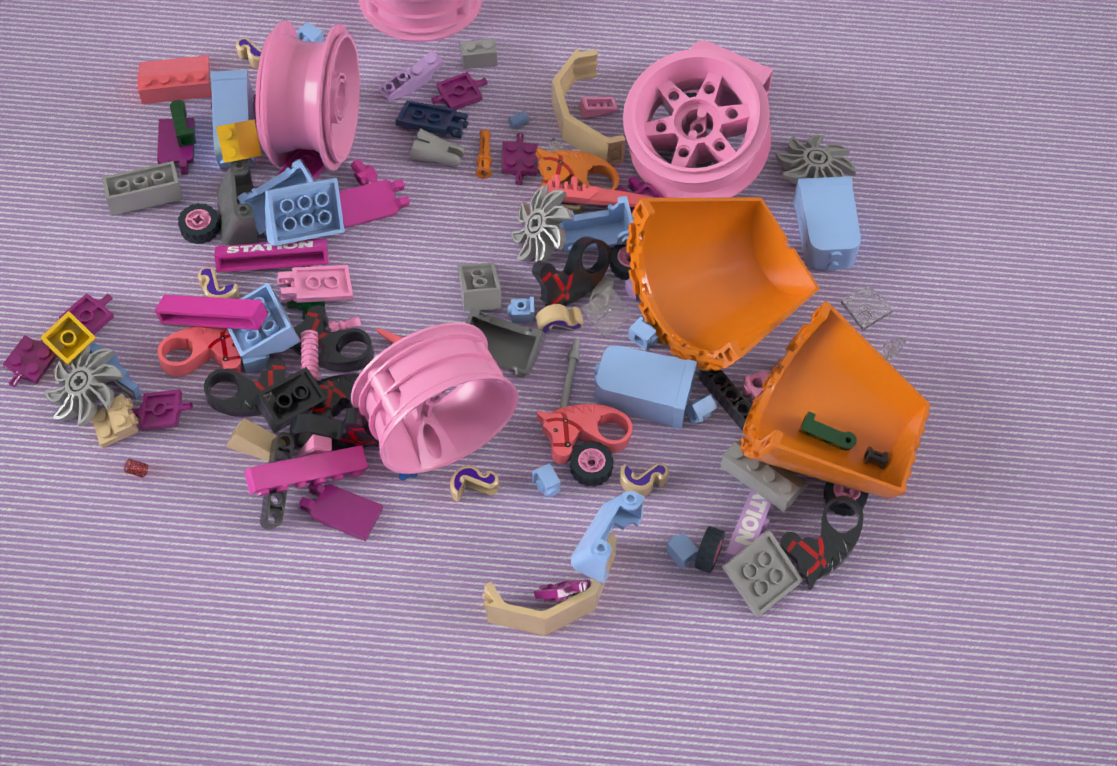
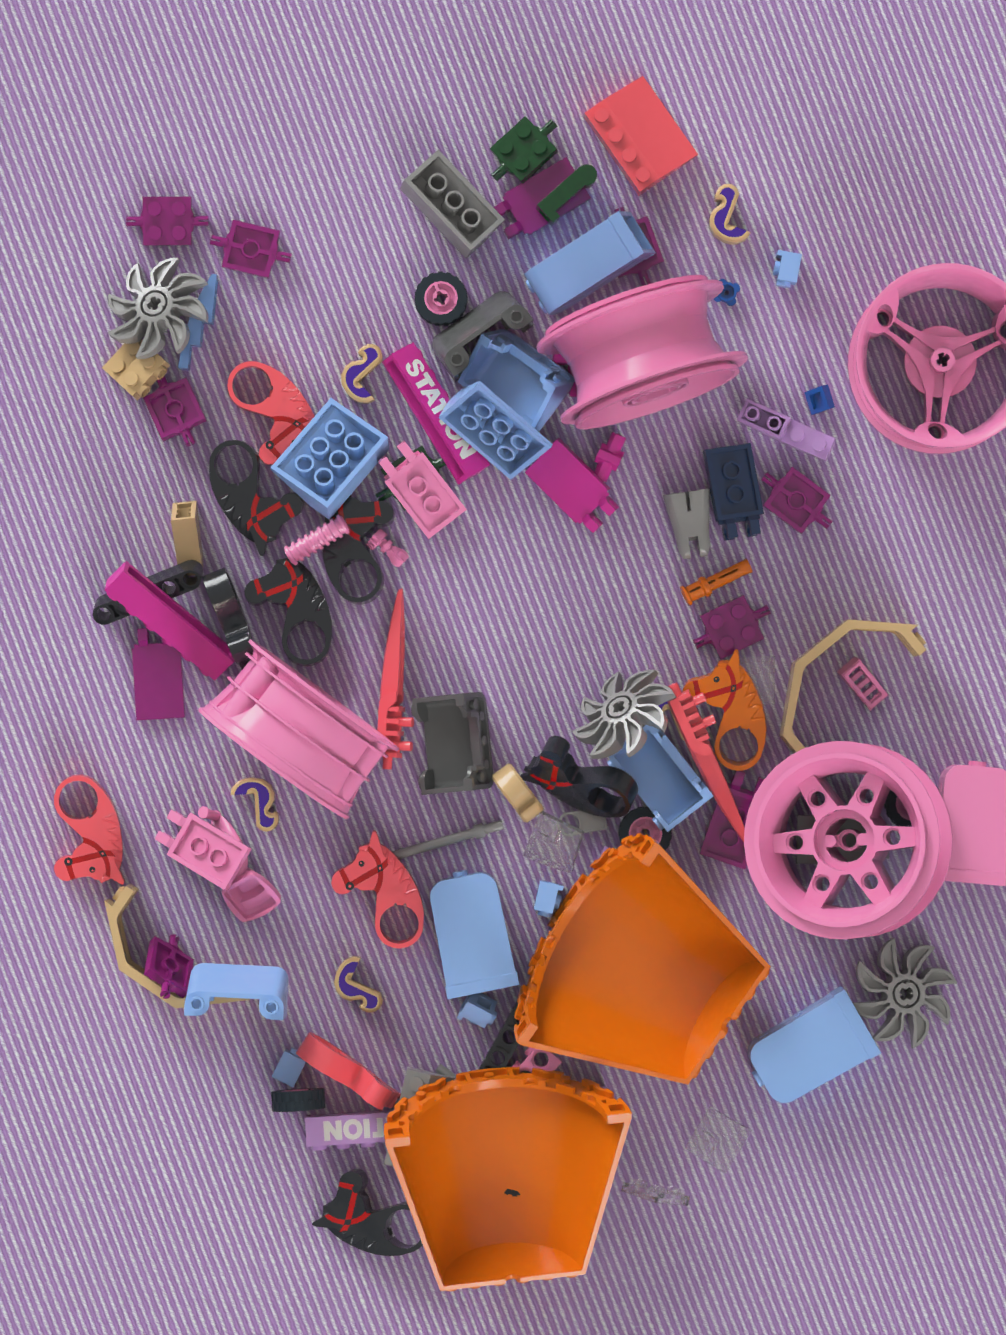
camera: 65 degrees right, 30 degrees up
yellow slope [40,311,96,365] -> none
clear red piece [124,458,148,478] -> none
dark pink brick [154,295,268,330] -> none
yellow slope [216,119,262,163] -> none
black slope [254,367,327,433] -> none
bright pink slope [297,434,332,457] -> none
light grey slope [458,262,502,312] -> none
light grey slope [459,38,497,69] -> none
light blue piece [508,111,529,129] -> none
light blue brick [508,297,534,323] -> none
light blue brick [532,463,561,497] -> none
black wheel [570,441,613,487] -> none
light grey plate [722,530,803,617] -> none
dark green leg [799,411,857,451] -> none
black bush [863,446,889,469] -> none
none -> coral animal [54,774,125,885]
none -> bright pink tile [155,810,252,891]
none -> bright pink piece [198,806,281,922]
none -> coral animal [296,1032,401,1110]
none -> dark green plate [490,116,558,184]
none -> blue plate [804,384,835,415]

